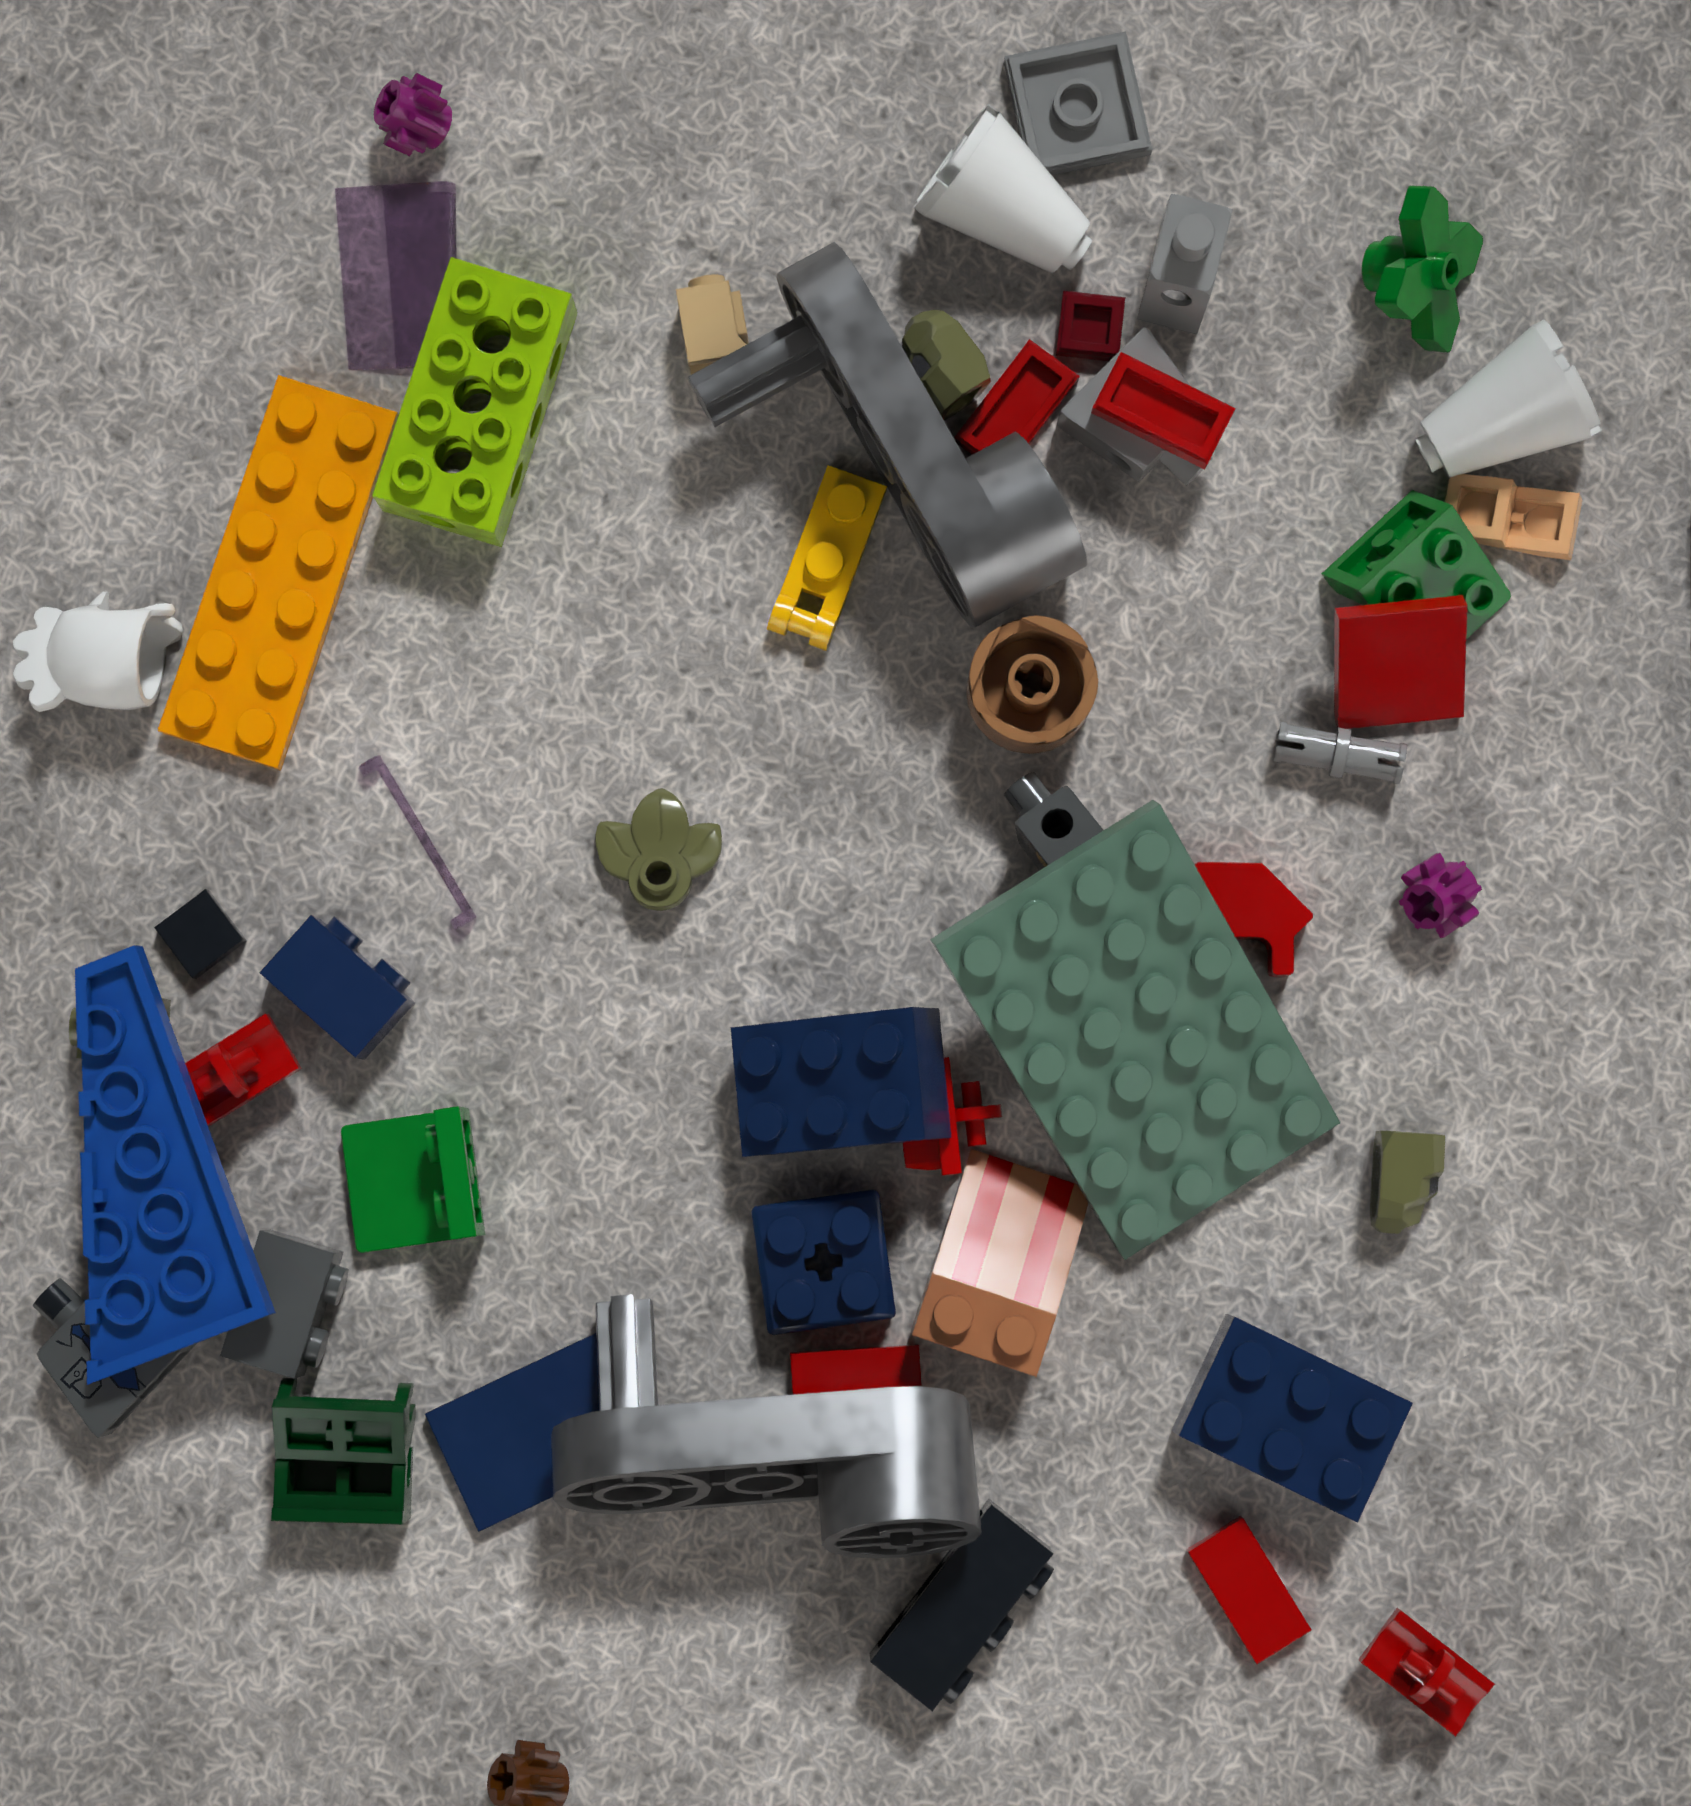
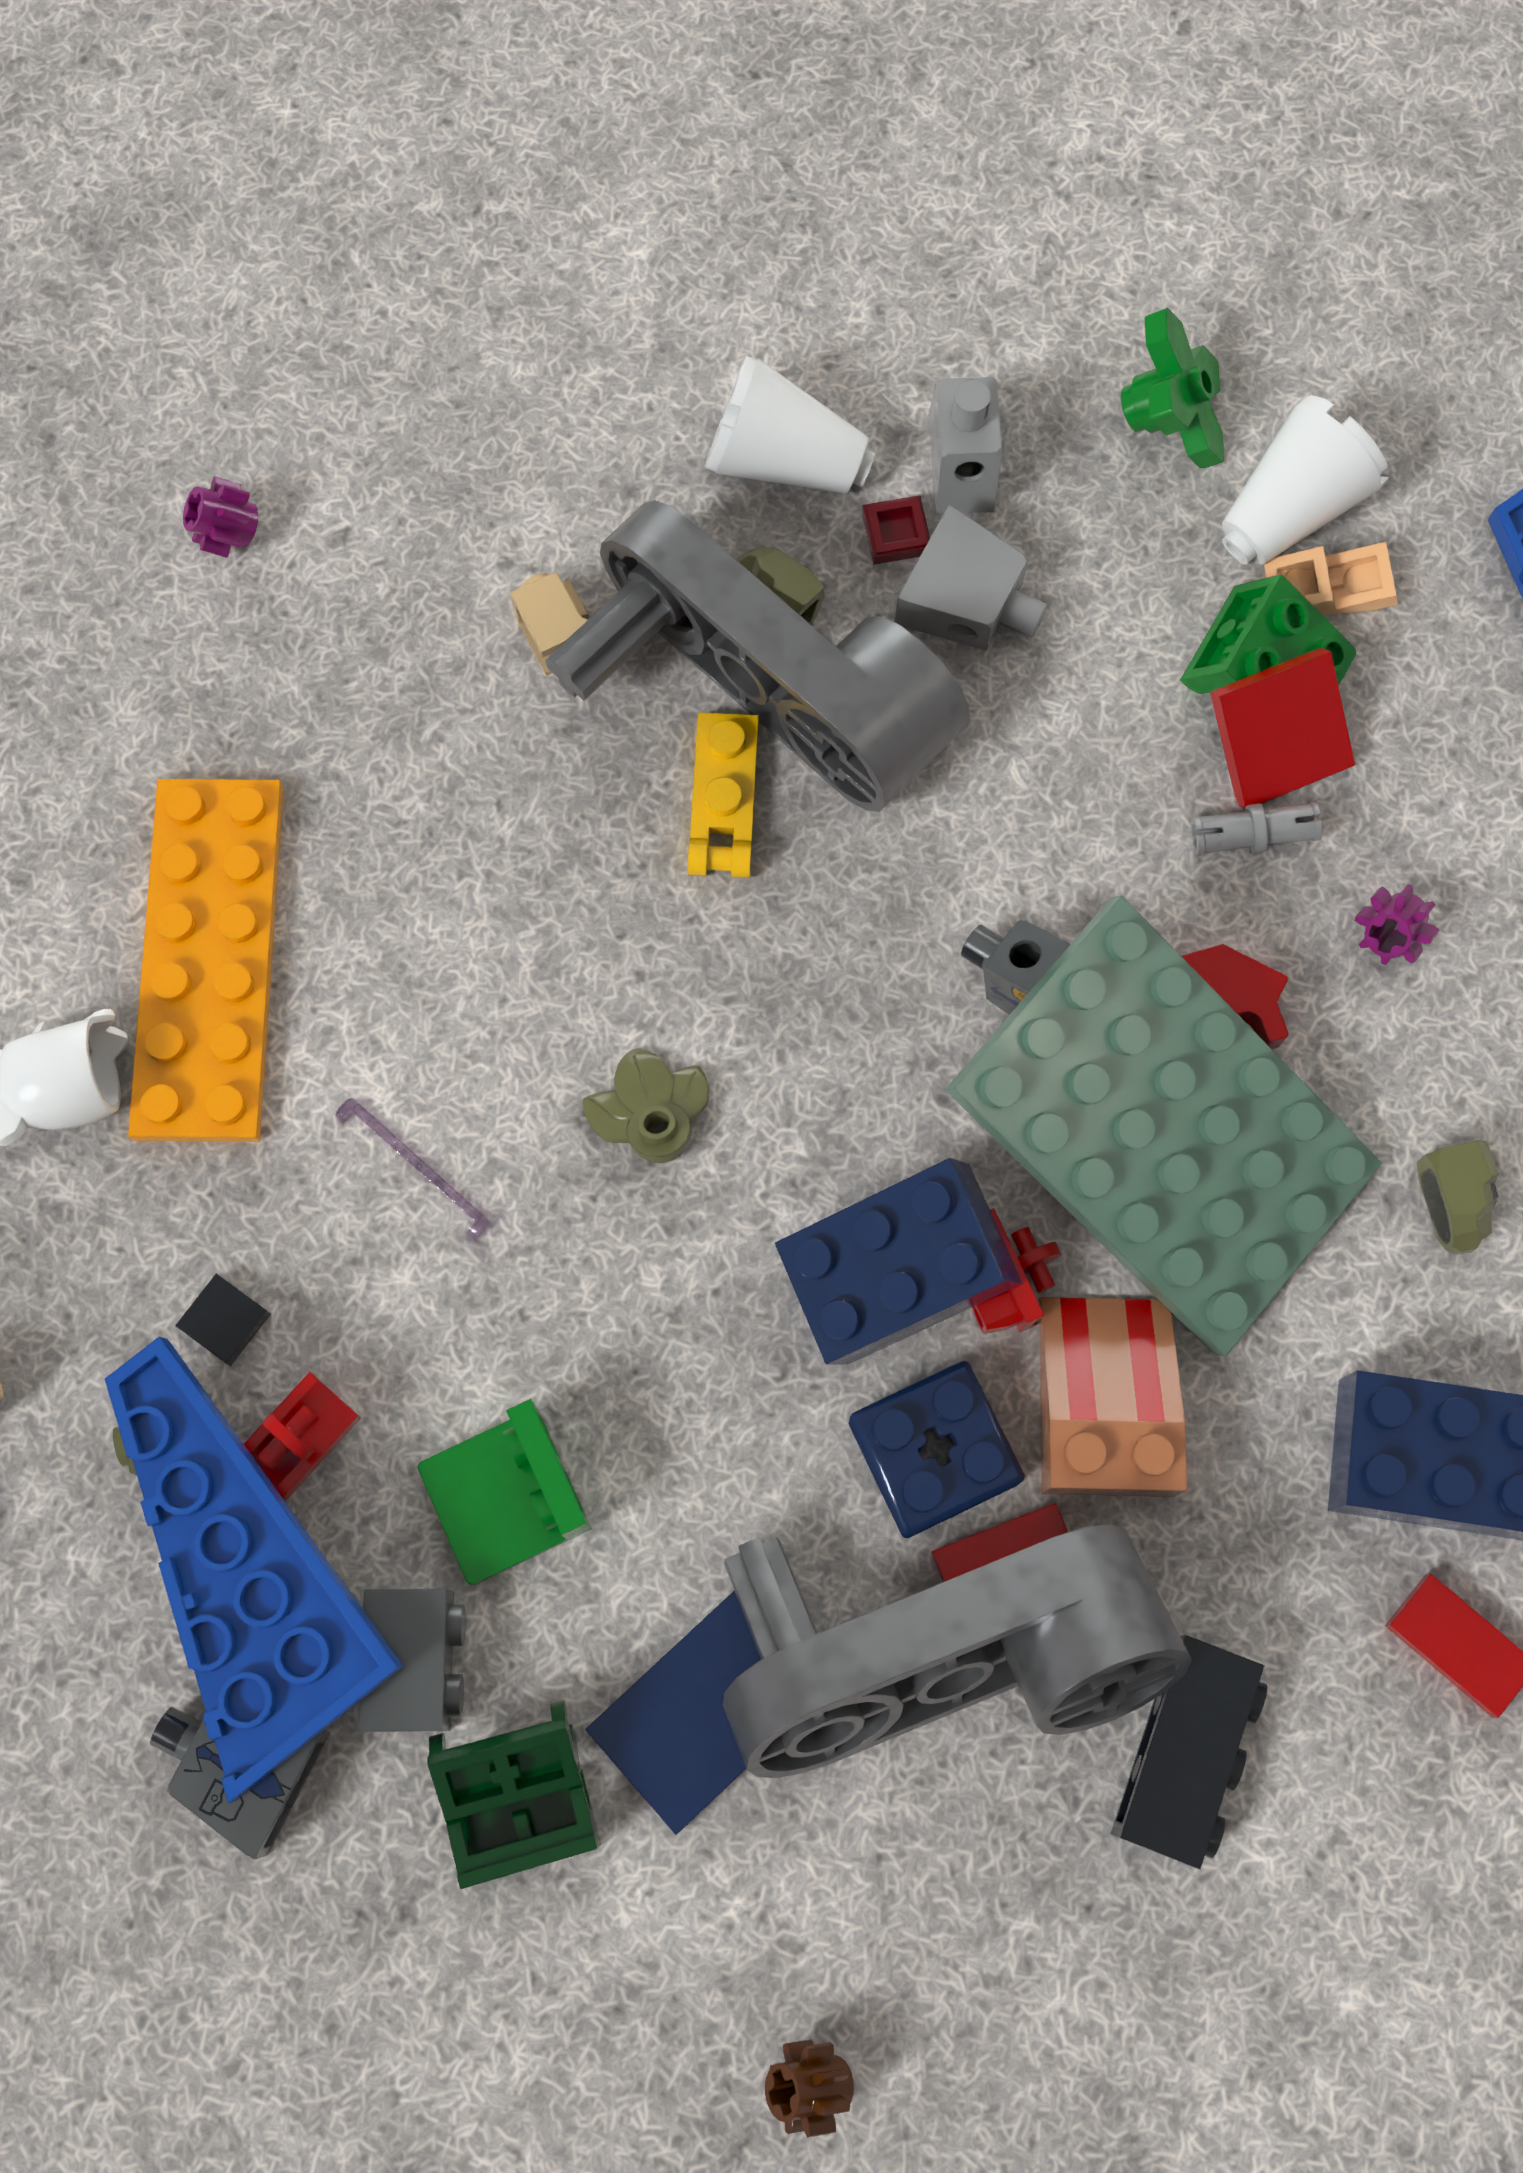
camera: 20 degrees left, 10 degrees down
dark blue brick [259,915,415,1060] -> none
clear purple piece [335,181,457,370] -> none
lime brick [372,257,578,547] -> none
red tile [954,339,1080,455] -> none
medium nougat brick [966,615,1098,754] -> none
light grey tile [1004,31,1152,175] -> none
red tile [1091,352,1236,470] -> none

